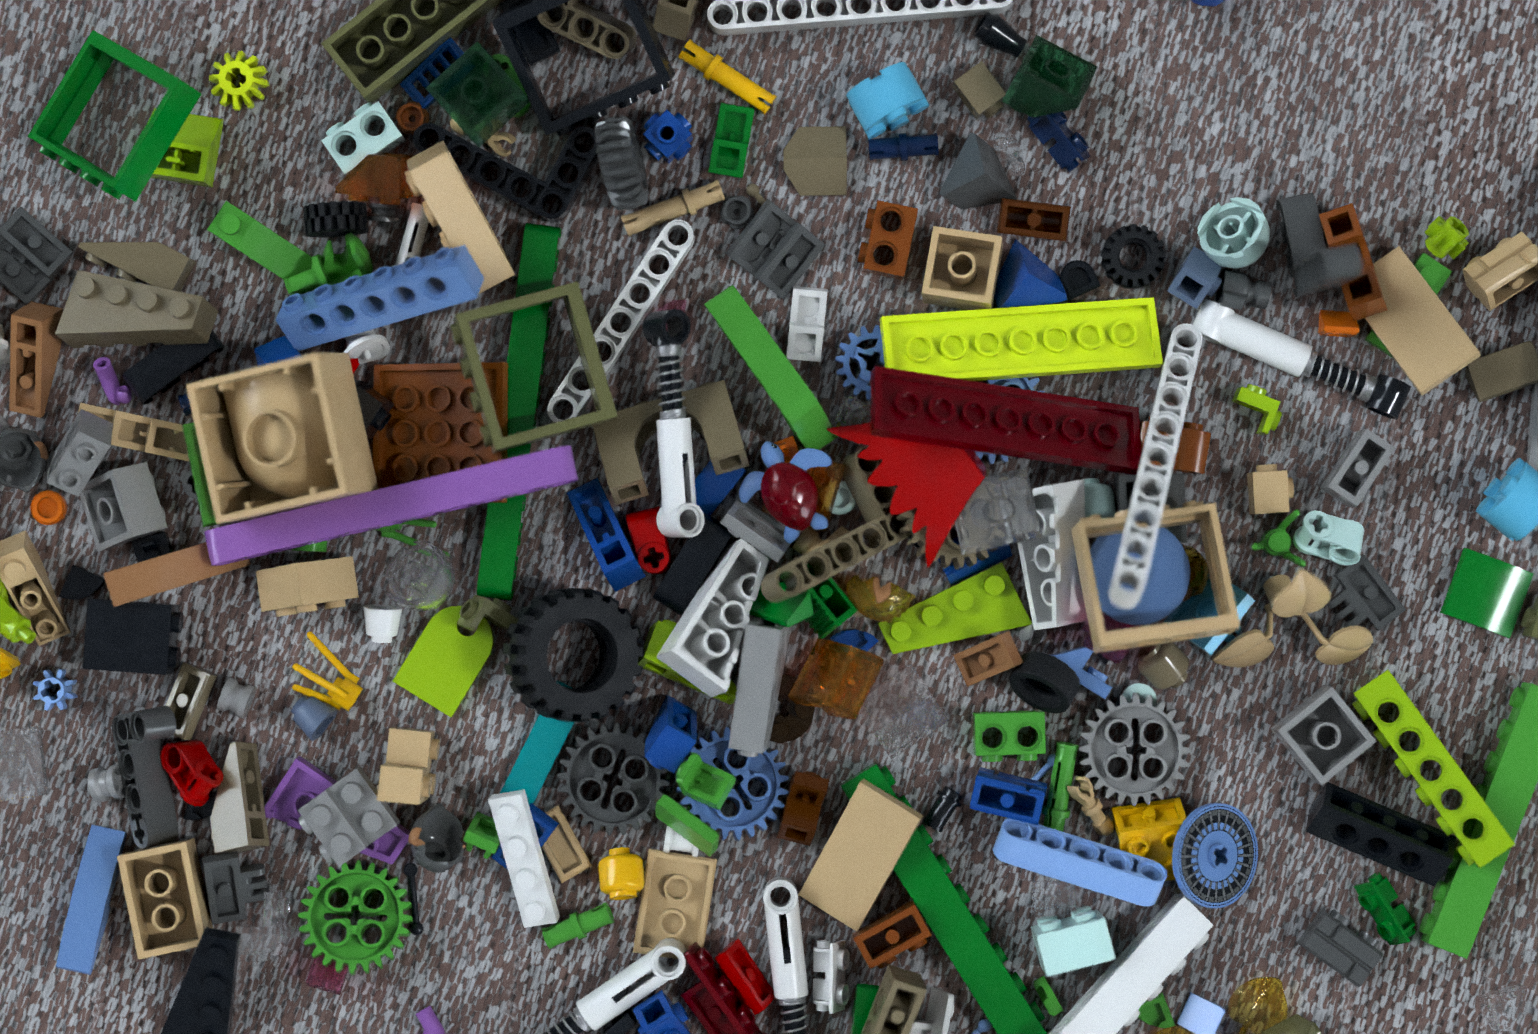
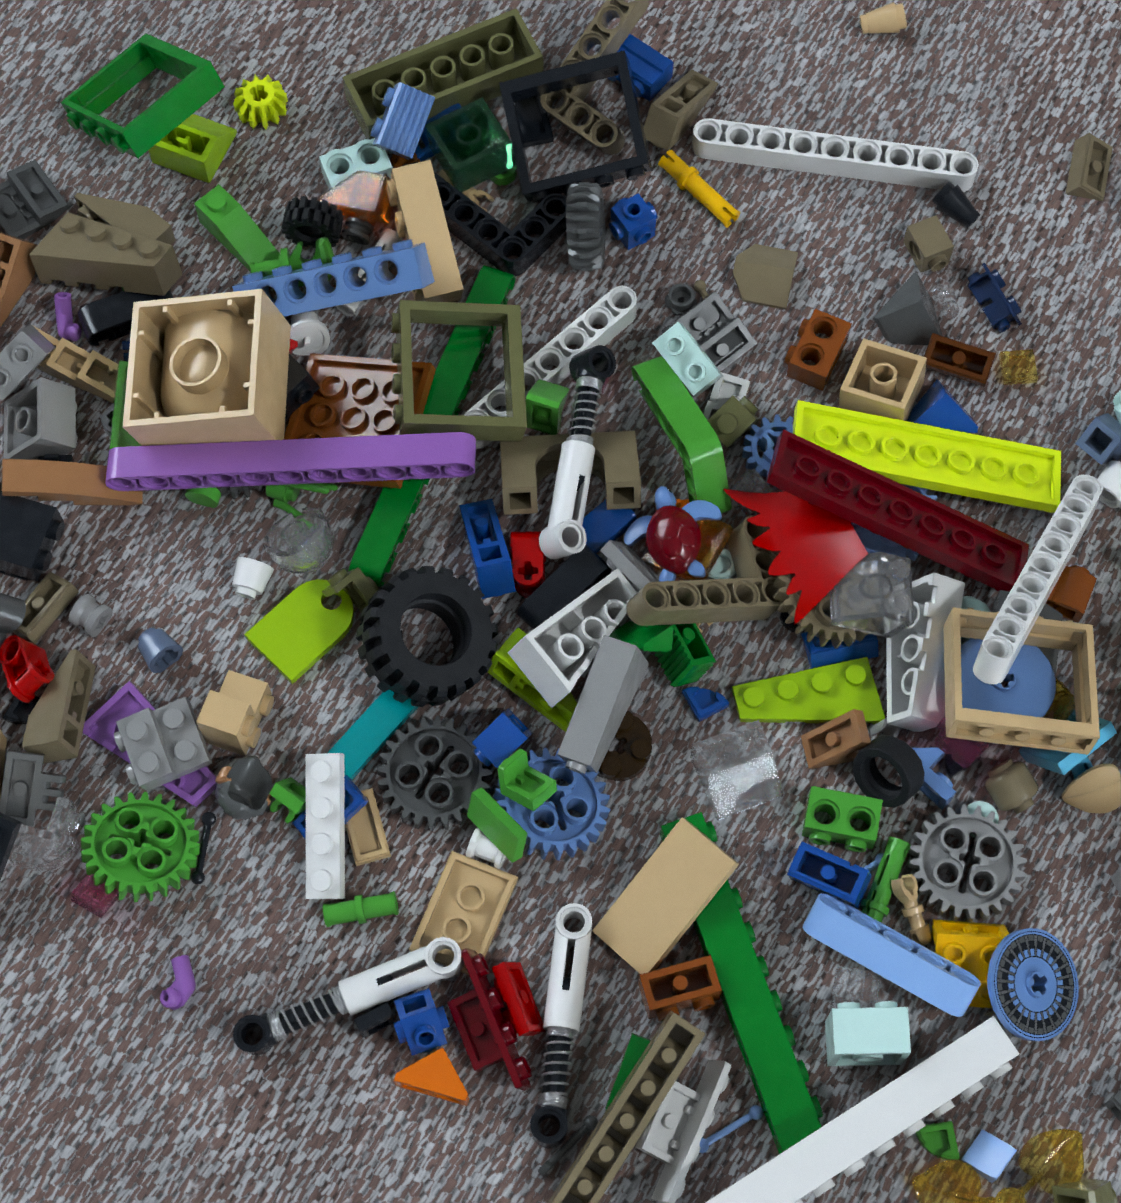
camera: 10 degrees right, 20 degrees down
tan brick [256,556,359,617] -> none
yellow plant [292,631,364,711] -> none
yellow head [598,847,645,900] -> none
tan pin [621,179,725,237] -> none
green slope [708,102,755,178] -> none
reddish brown brick [777,771,829,846] -> none
clear orange slope [788,639,885,720] -> none
white hinge [812,940,850,1014] -> none
medium azure brick [846,62,930,139] -> none
clear yellow hair [846,575,916,623] -> none
dark blue pin [868,133,939,161] -> none
black pin [922,786,963,833] -> none
clear green slope [1002,35,1098,118] -> none
bright green tile [1033,976,1063,1016] -> none
black tile [1060,260,1101,301] -> none
black tyre [1101,224,1166,289] -> none
none -> medium blue brick [370,82,435,160]
none -> bright green slope [526,379,569,435]
none -> light aqua brick [652,322,723,397]
none -> olive bracket [708,395,760,448]
none -> clear yellow tile [999,349,1038,385]

